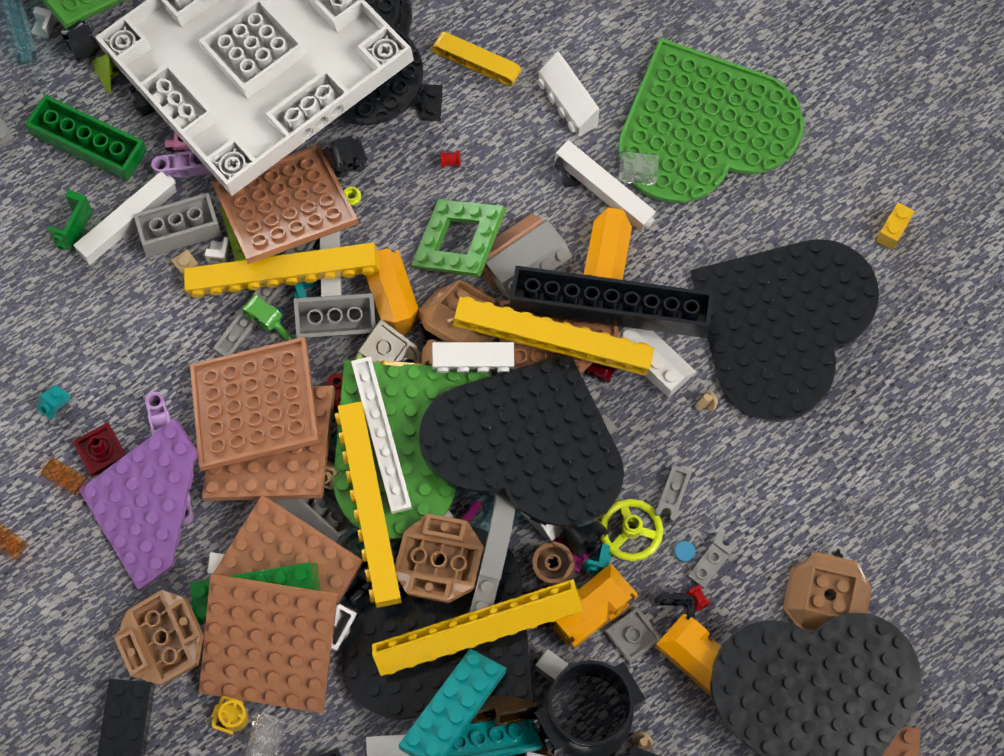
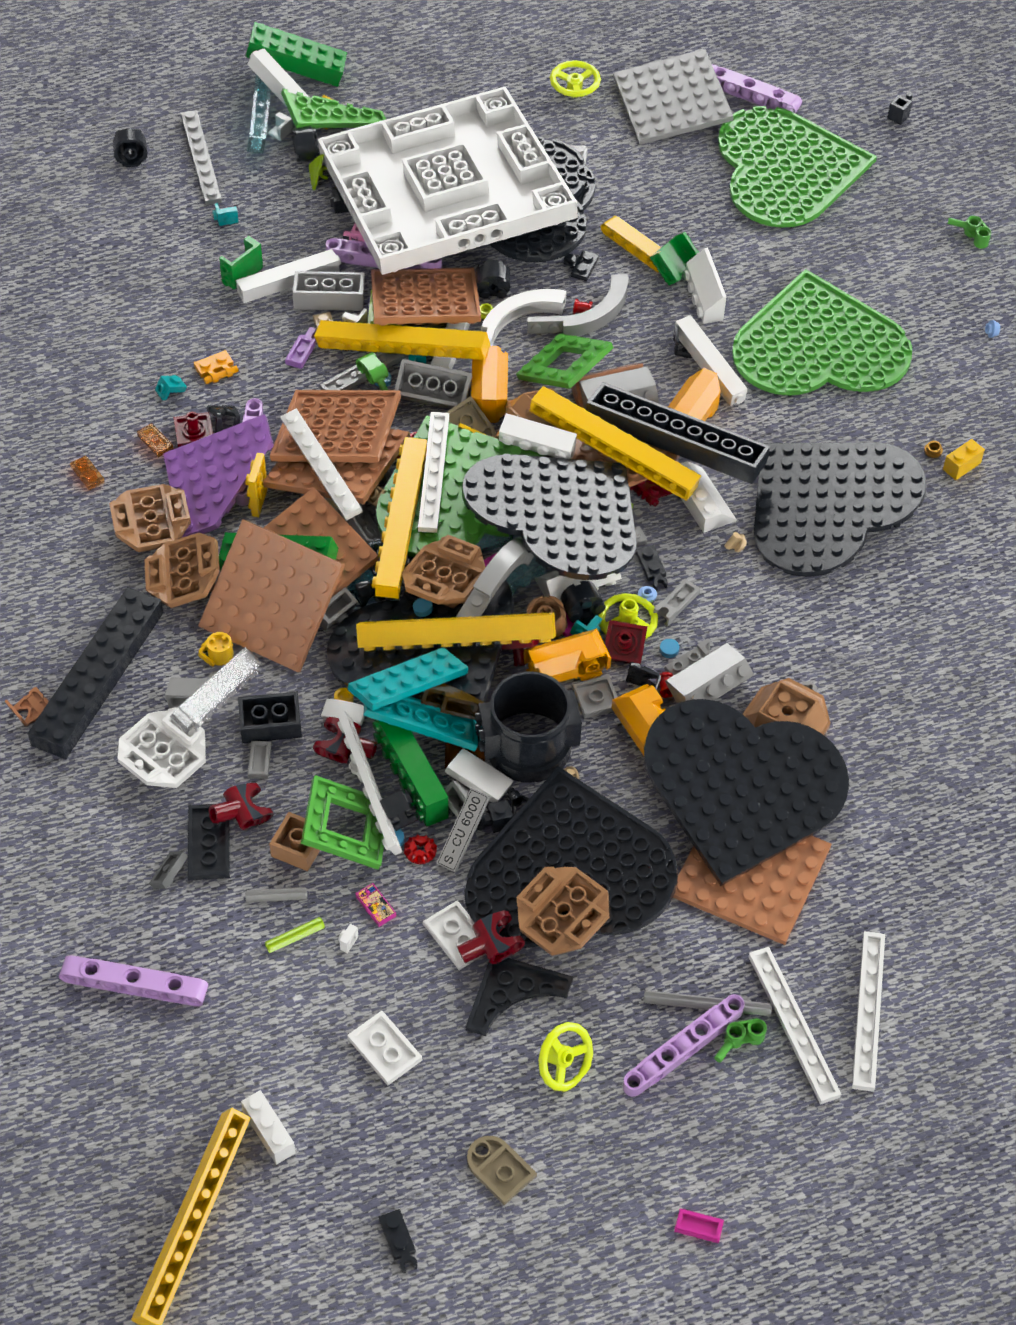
camera: 20 degrees right, 15 degrees down
green brick [25,94,147,182] -> none
clear brick [618,152,659,185] -> none
none -> medium nougat piece [109,484,191,552]
none -> light orange plate [193,350,239,384]
none -> black piece [207,405,240,433]
none -> teal bracket [212,203,239,226]
none -> yellow plate [245,453,268,517]
none -> white plate [280,408,363,521]
none -> medium lavender hinge [285,327,316,369]
none -> yellow tile [334,688,354,703]
none -> dark azure tile [413,598,433,617]
none -> white arch [481,289,567,346]
none -> arch [527,274,628,336]
none -> dark red plate [605,620,648,665]
none -> black plate [636,544,668,591]
none -> light blue plate [638,586,657,603]
none -> green panel [649,231,699,285]
none -> slope [665,643,754,703]
none -> pearl gold plate [924,441,943,458]
none -> light blue plate [985,320,1000,338]

